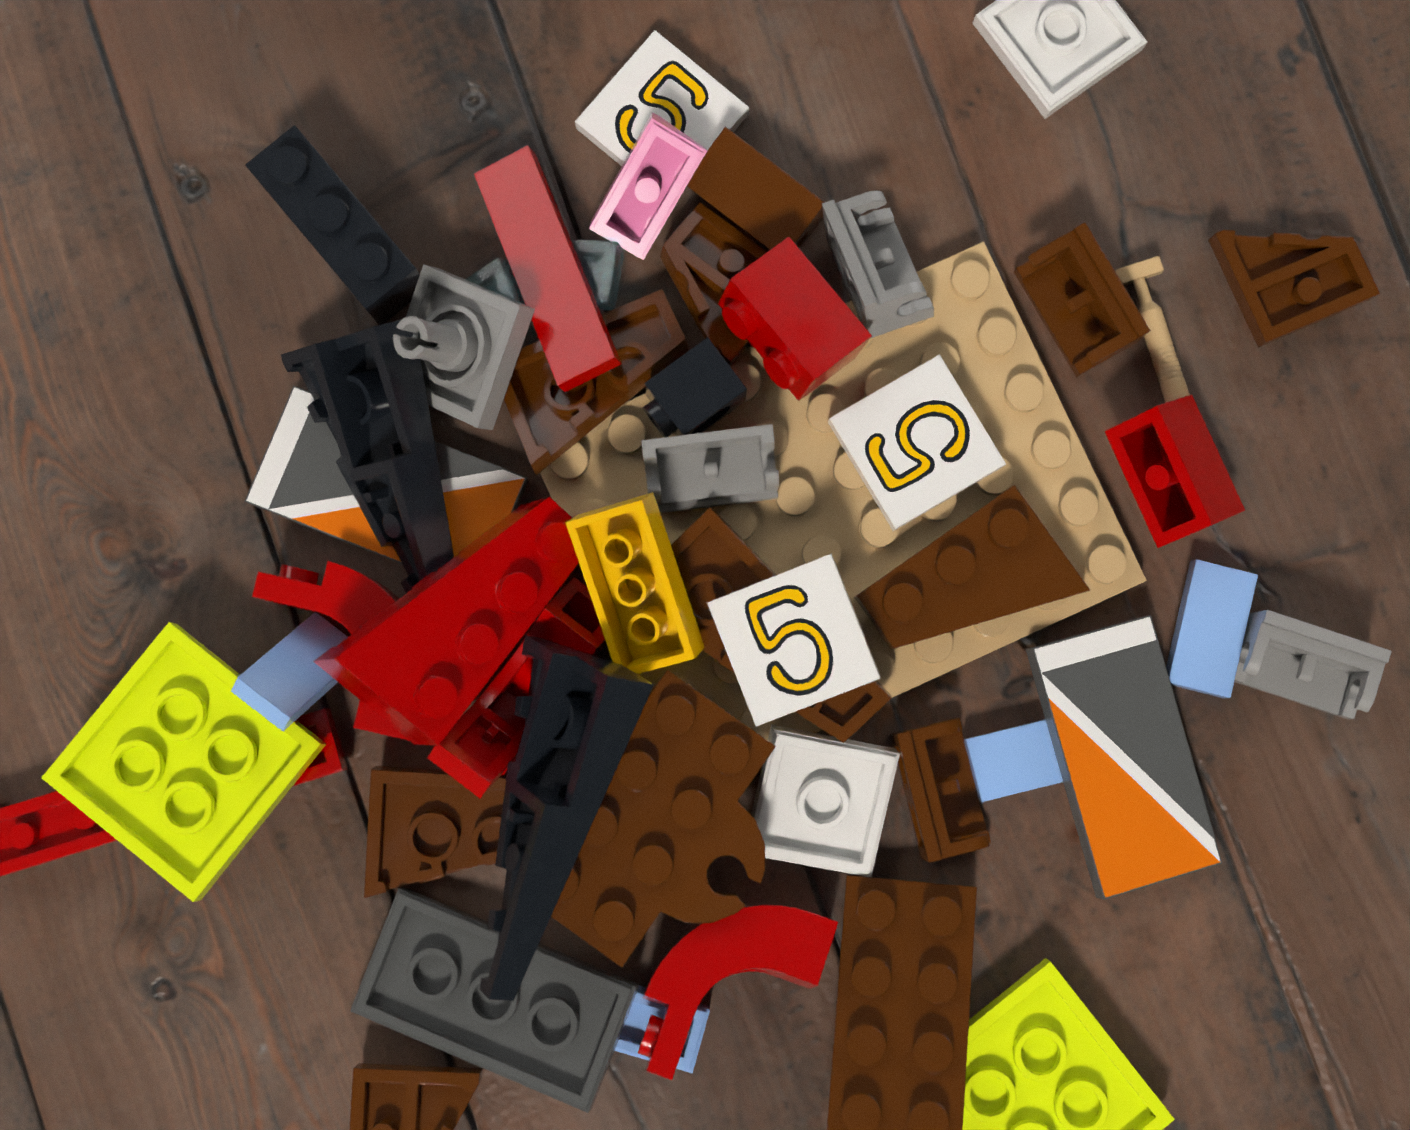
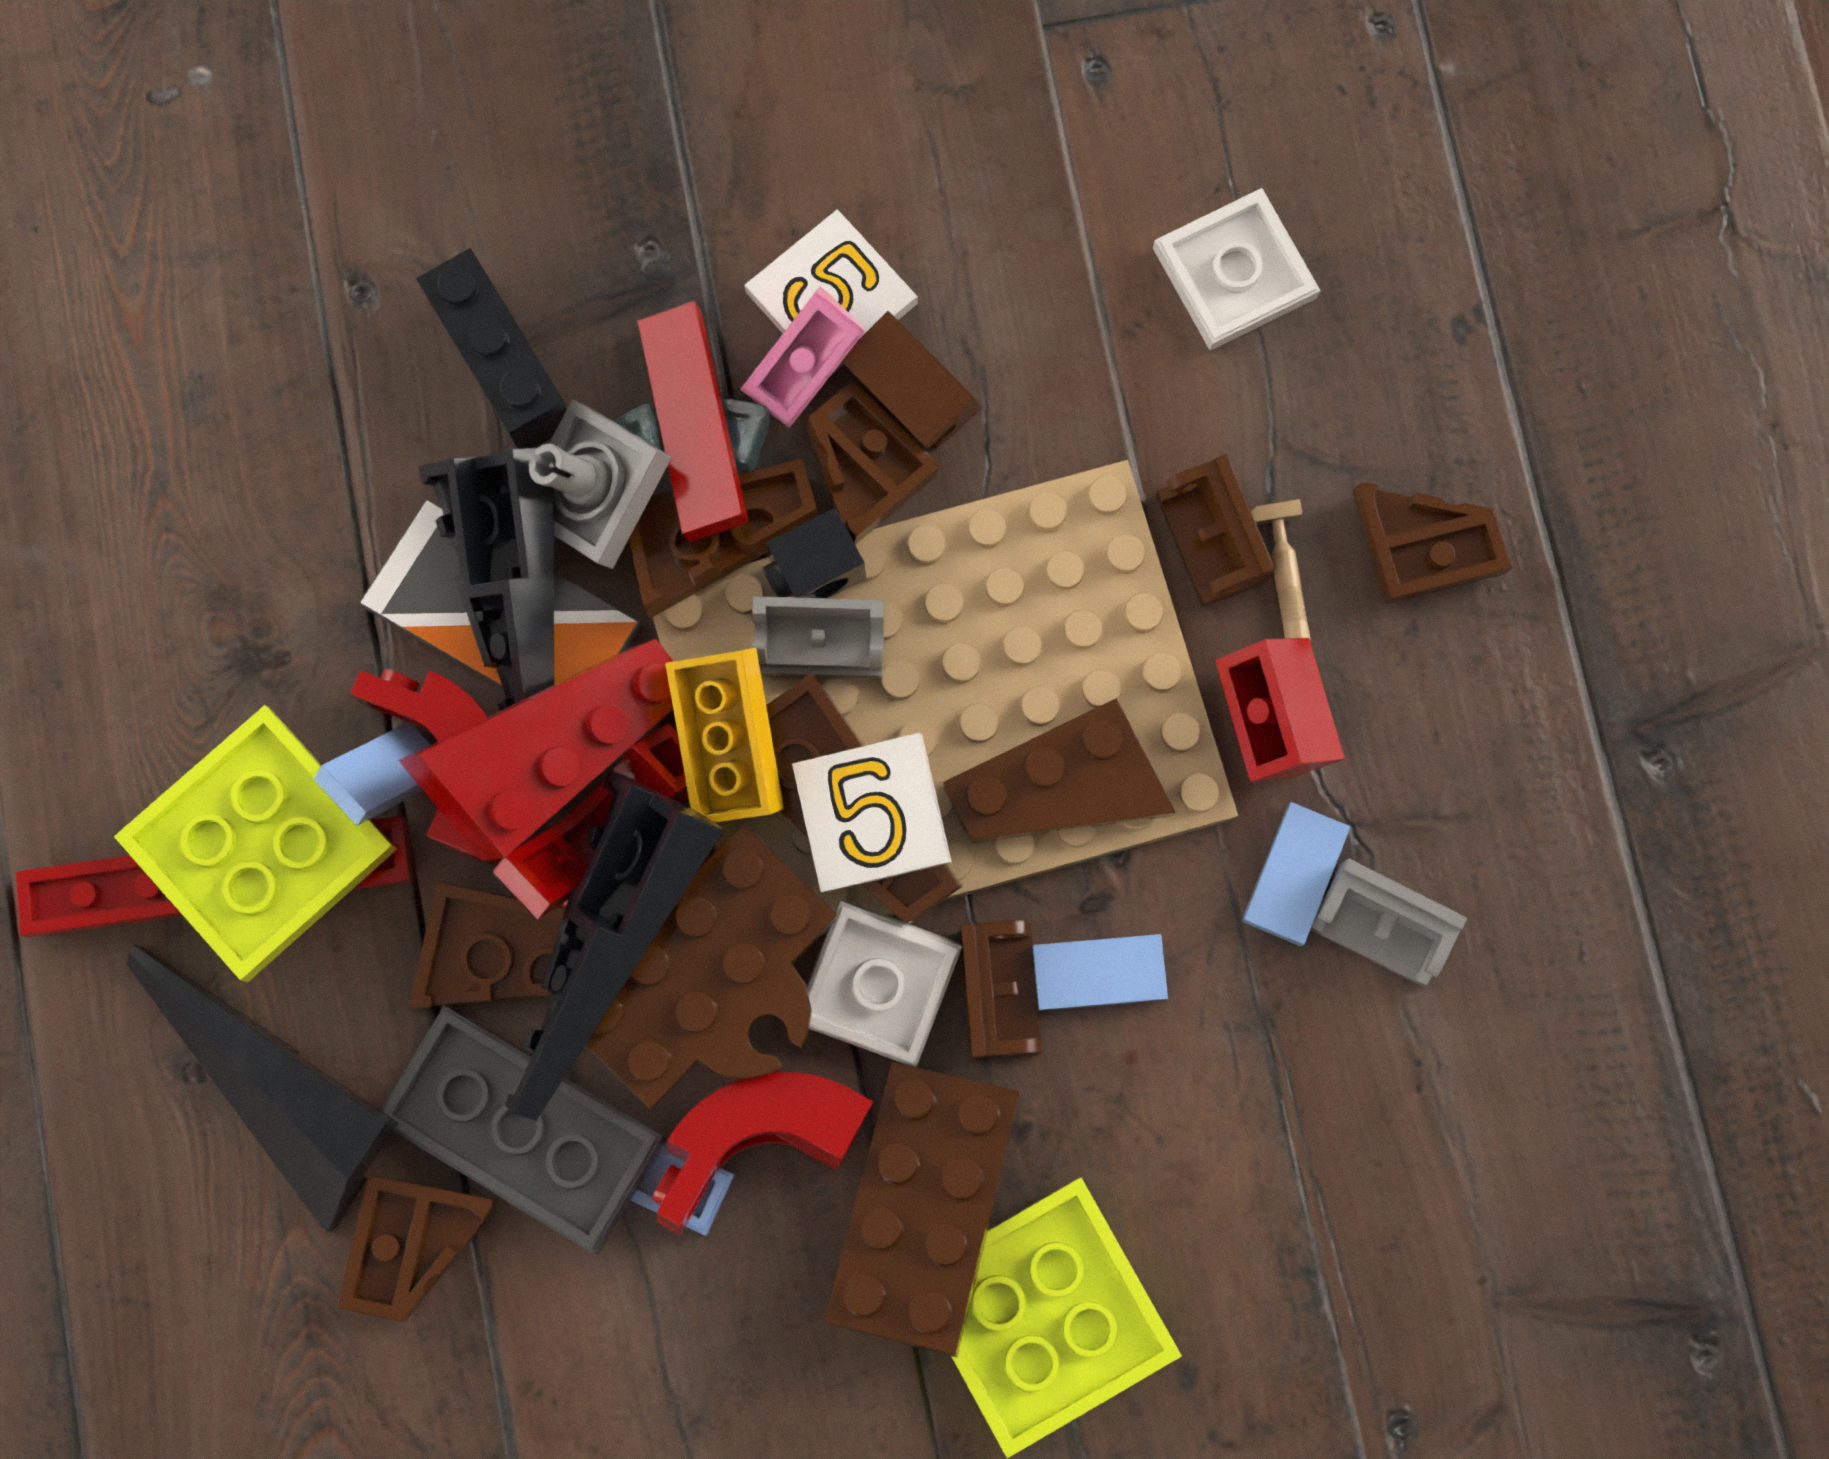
camera: 10 degrees right, 5 degrees down
red brick [718,237,872,401] -> none
light grey hinge [822,191,934,338] -> none
white tile [828,354,1006,531] -> none
tile [1025,615,1222,900] -> none
none -> black wedge [126,945,399,1232]

